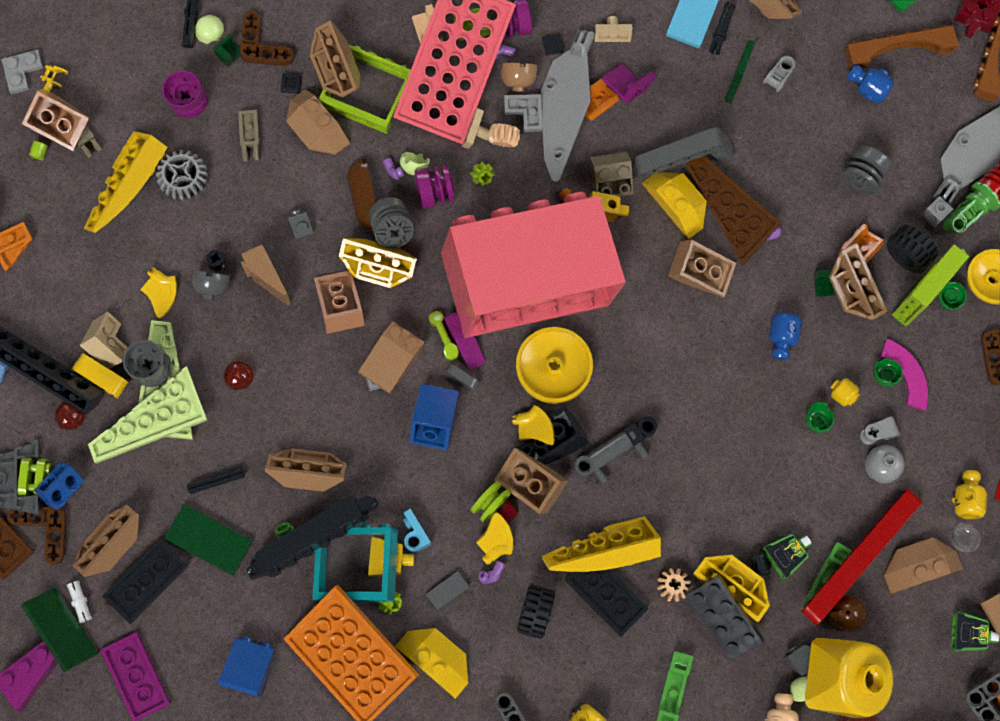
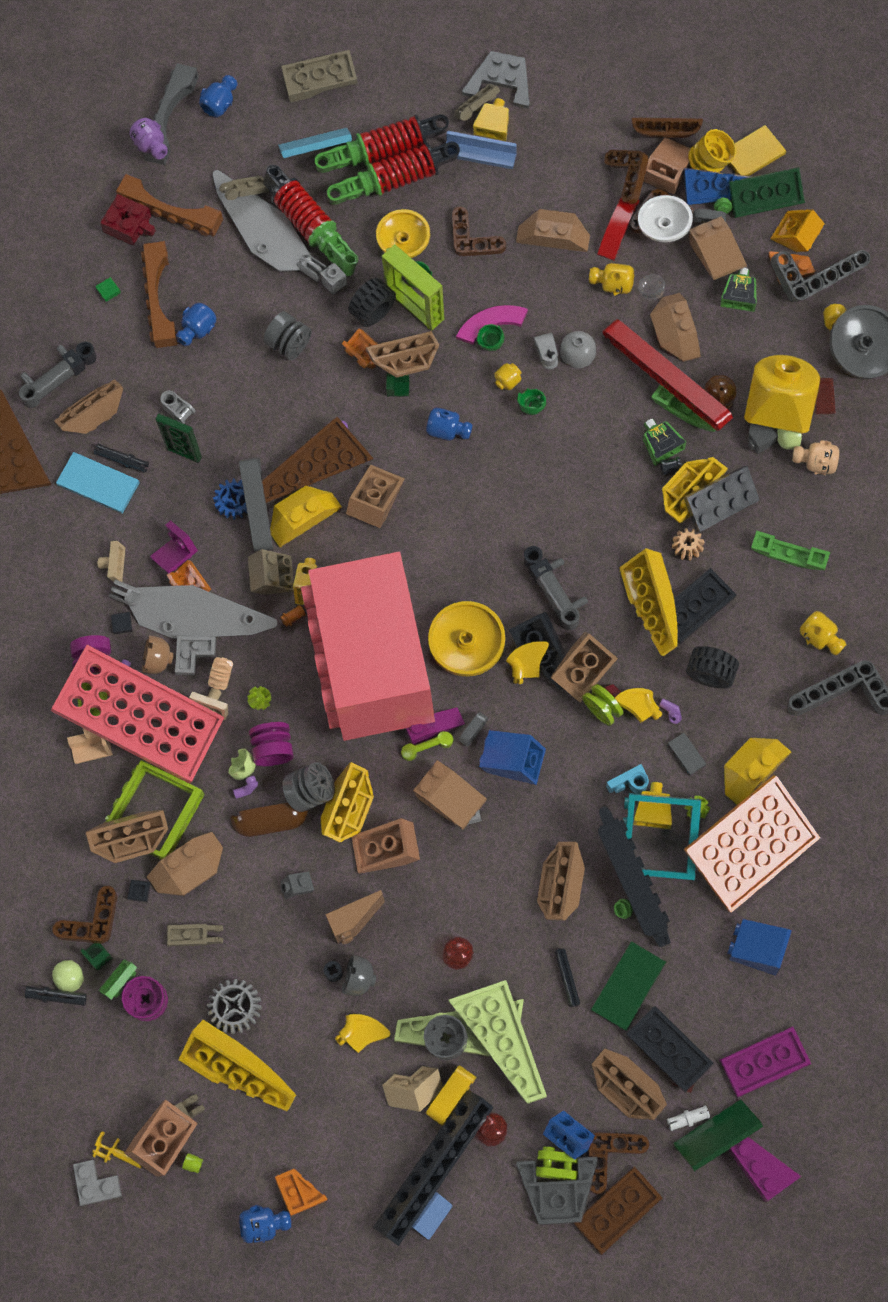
camera: 75 degrees left, 5 degrees down
none -> bright green plate [98,959,137,1000]
none -> blue gear [213,479,248,519]

